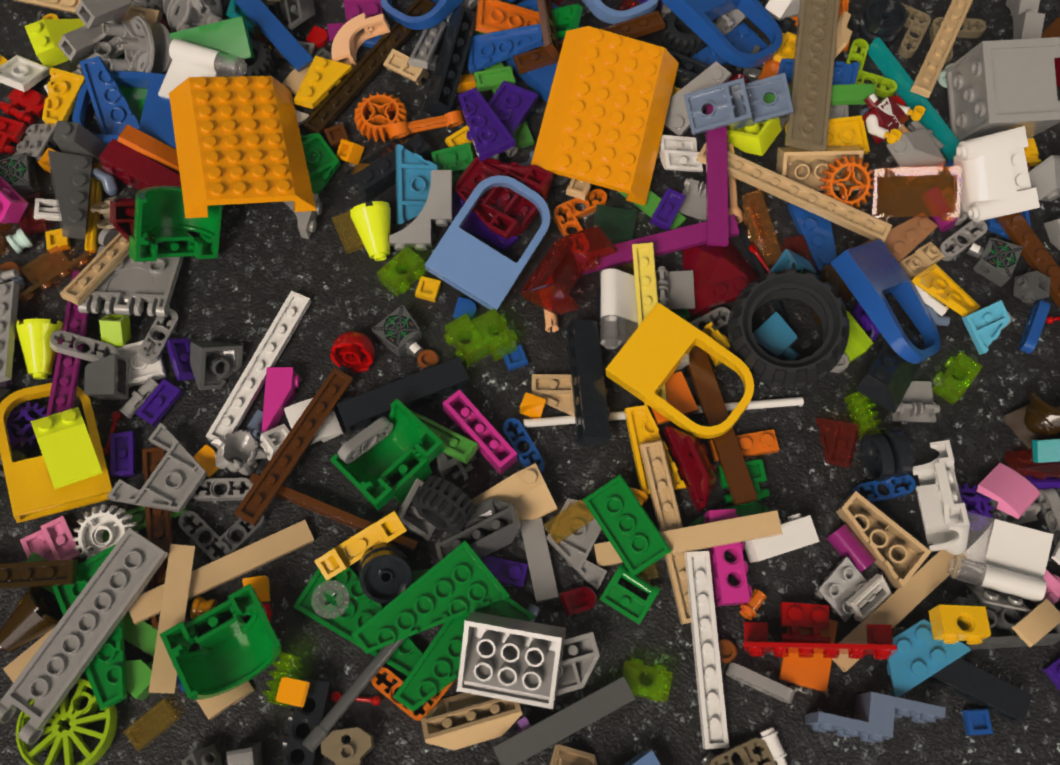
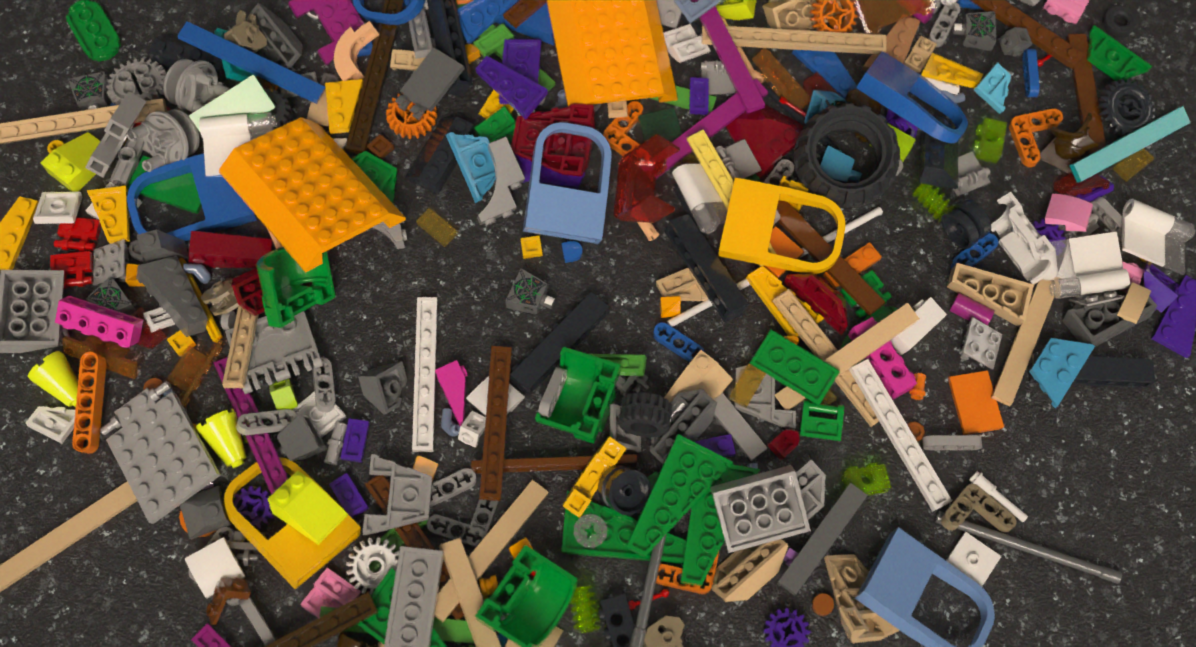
camera: 25 degrees left, 0 degrees up
light aqua wheel [5,228,33,254] -> none
blue wing [80,56,140,135] -> none
red hinge [103,411,122,455] -> none
orange tile [117,124,179,173] -> none
dark purple plate [166,338,195,381] -> none
light grey hair [210,429,267,476] -> none
light orange slope [276,677,310,708] -> none
red tile [305,26,329,48] -> none
red cylinder [330,331,375,373] -> none
light orange slope [336,139,364,165] -> none
neon yellow cone [350,201,391,261] -> none
clear neon green brick [377,246,426,297] -> none
orange piece [388,110,465,139] -> none
dark orange tile [417,349,439,370] -> none
dark pink brick [442,389,517,475] -> none
clear neon green brick [443,314,489,367] -> none
clear neon green brick [472,308,518,362] -> none
blue tile [501,344,528,371] -> none
red bracket [743,622,897,660] -> none
red plate [780,602,831,643] -> none
sand blue bracket [805,692,946,743] -> none
clear red wing [816,417,860,469] -> none
white tile [846,574,892,622] -> none
yellow brick [928,605,991,645] -> none
blue tile [961,709,993,736] -> none
none -> dark grey tile [395,47,464,120]
none -> orange beam [1009,109,1063,167]

